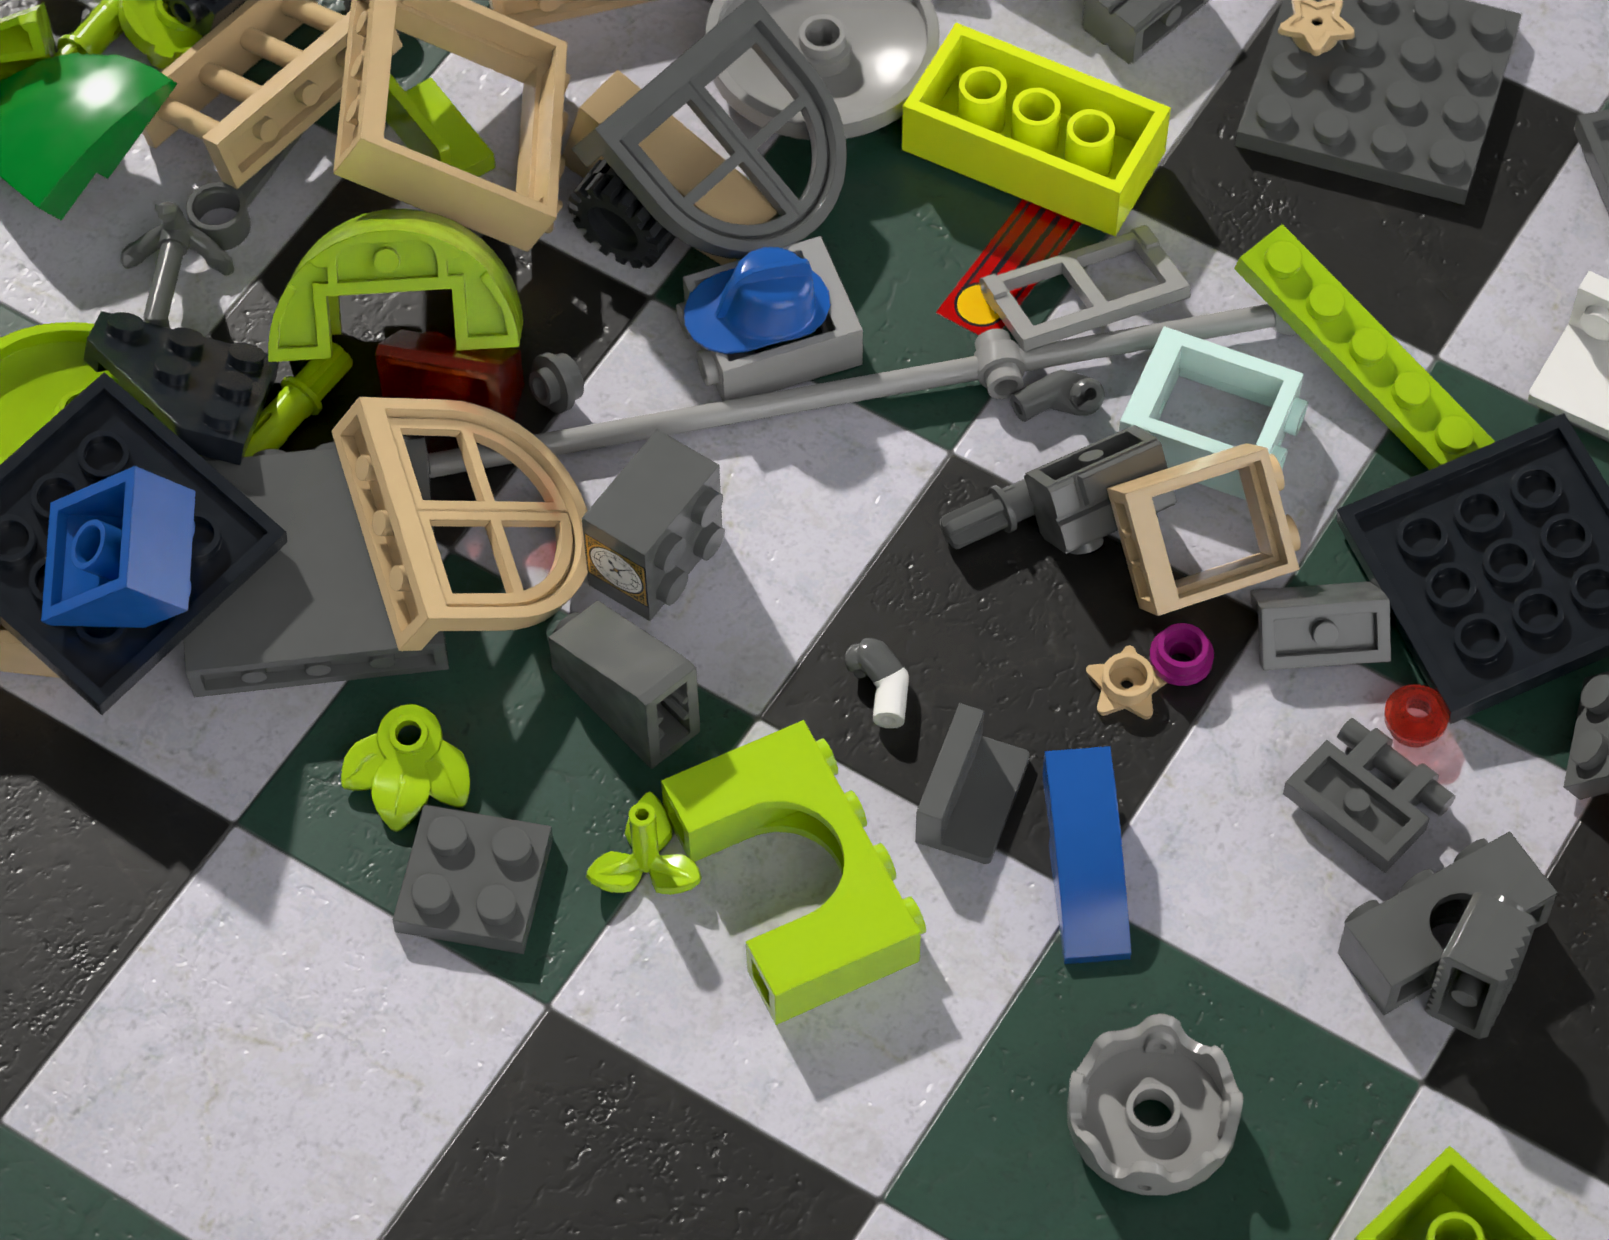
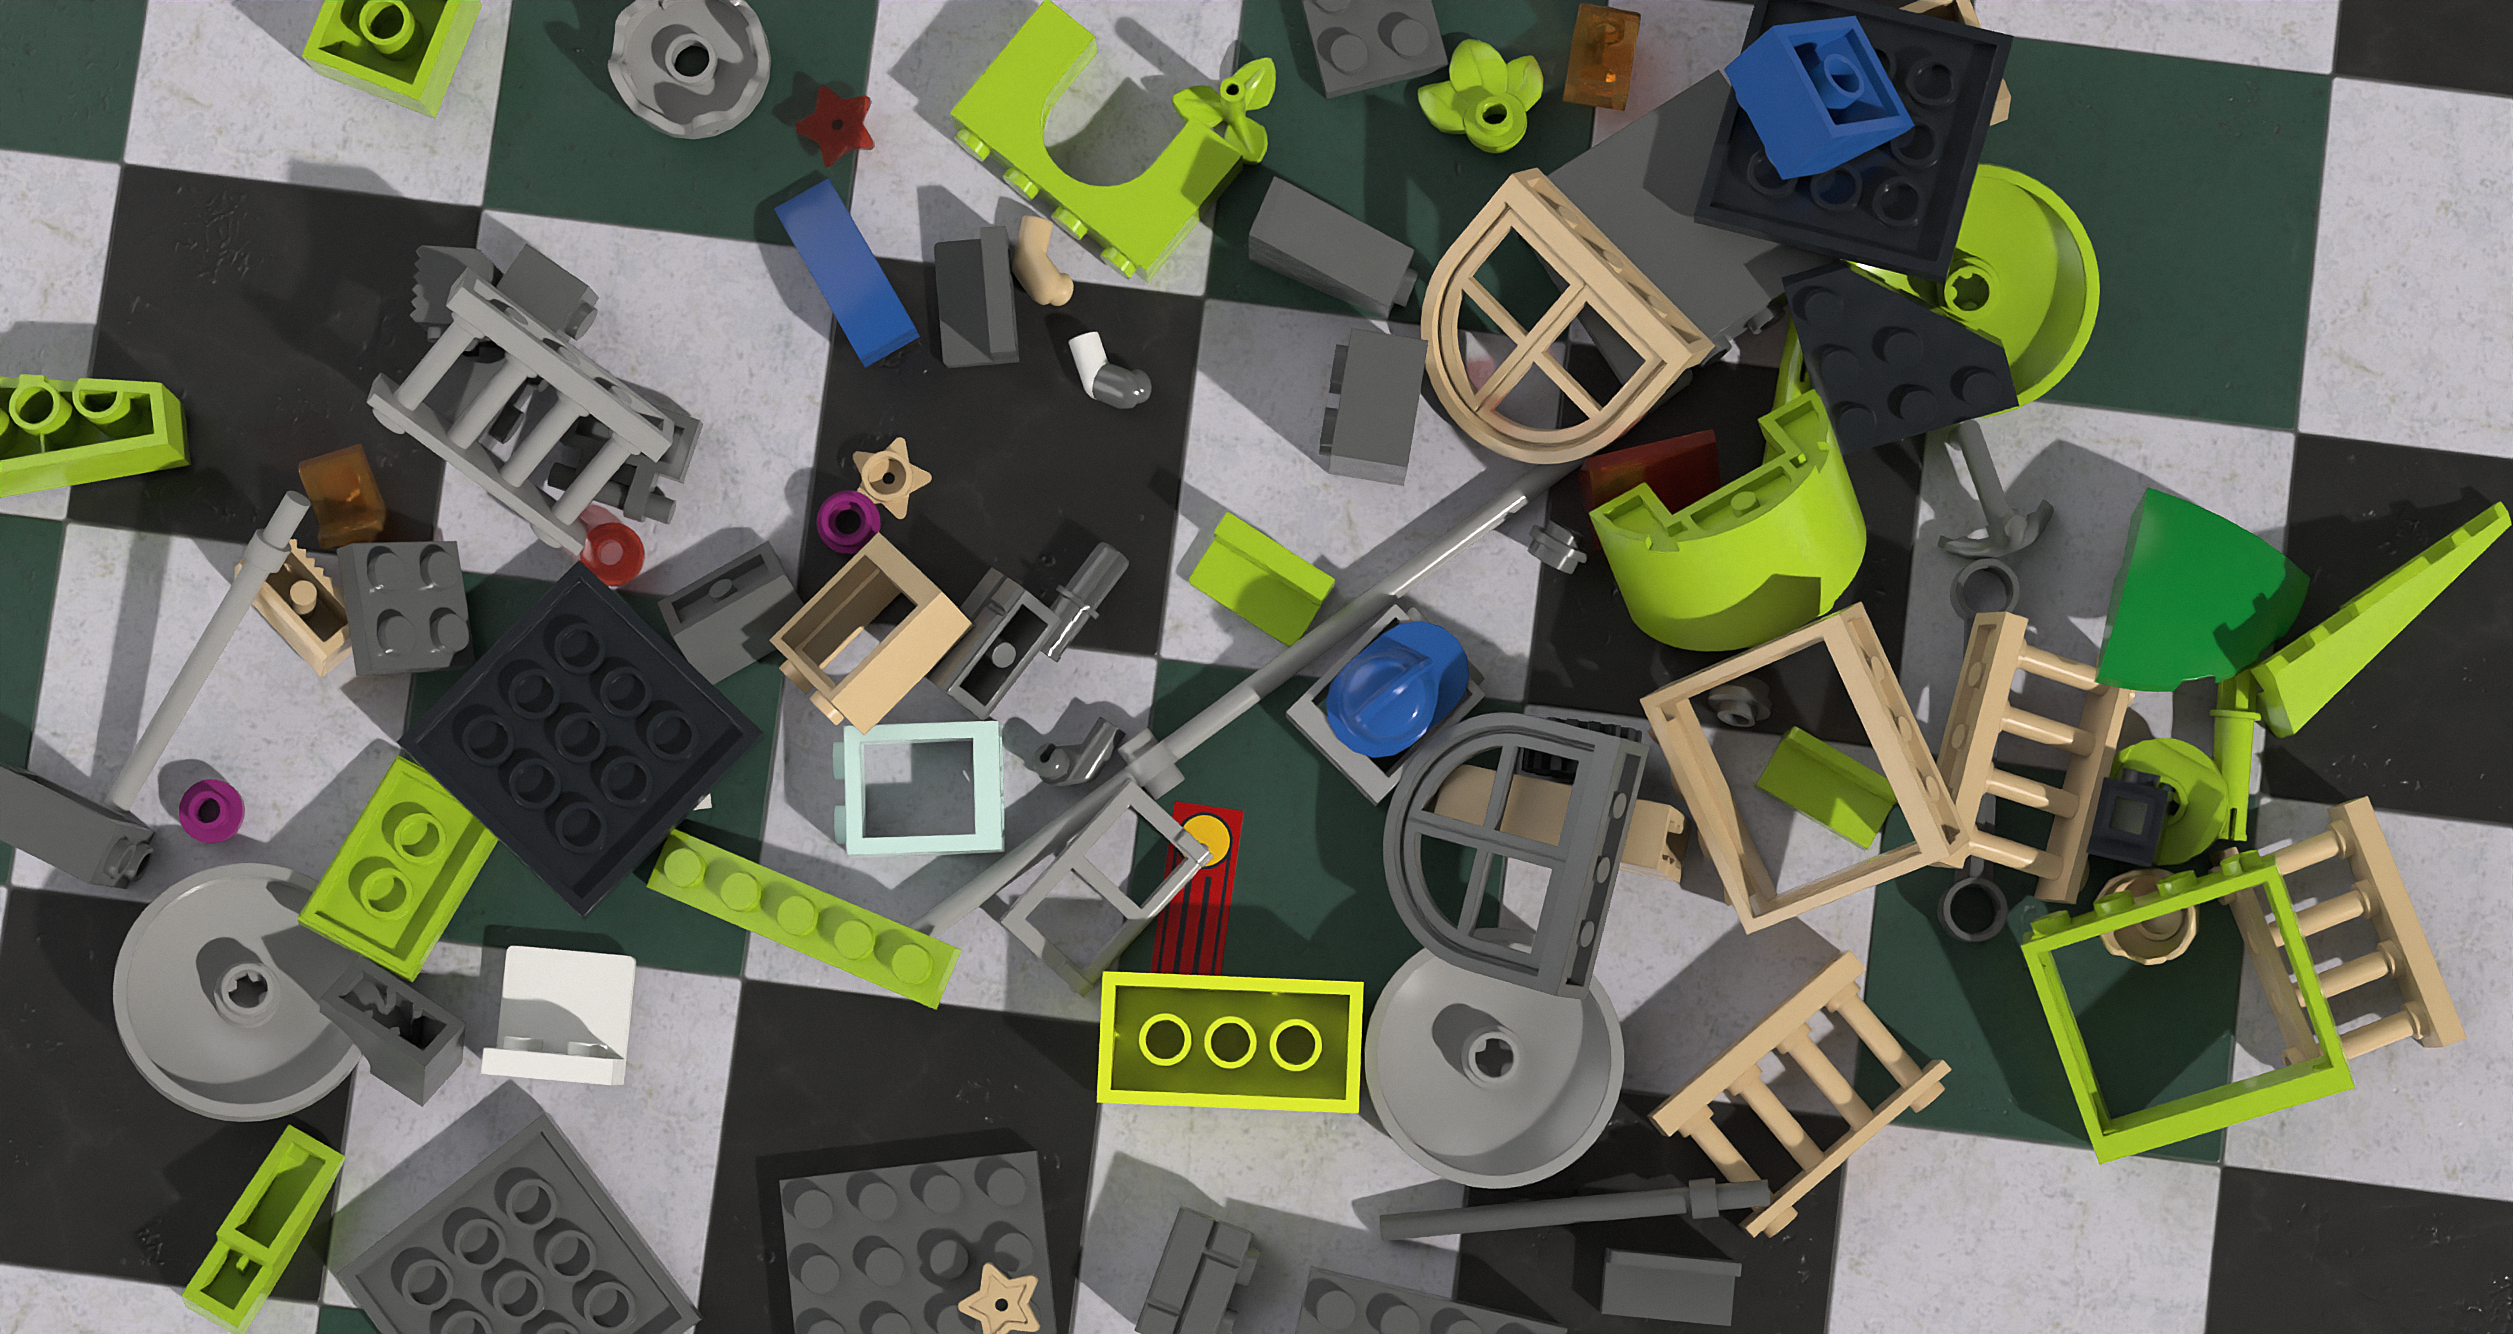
camera: 155 degrees right, 25 degrees up
none -> light grey fence [366,267,675,556]
none -> clear red plate [795,86,875,167]
none -> tan arm [1013,216,1074,307]
none -> lime panel [1189,511,1335,648]
none -> clear orange bracket [1562,3,1641,111]

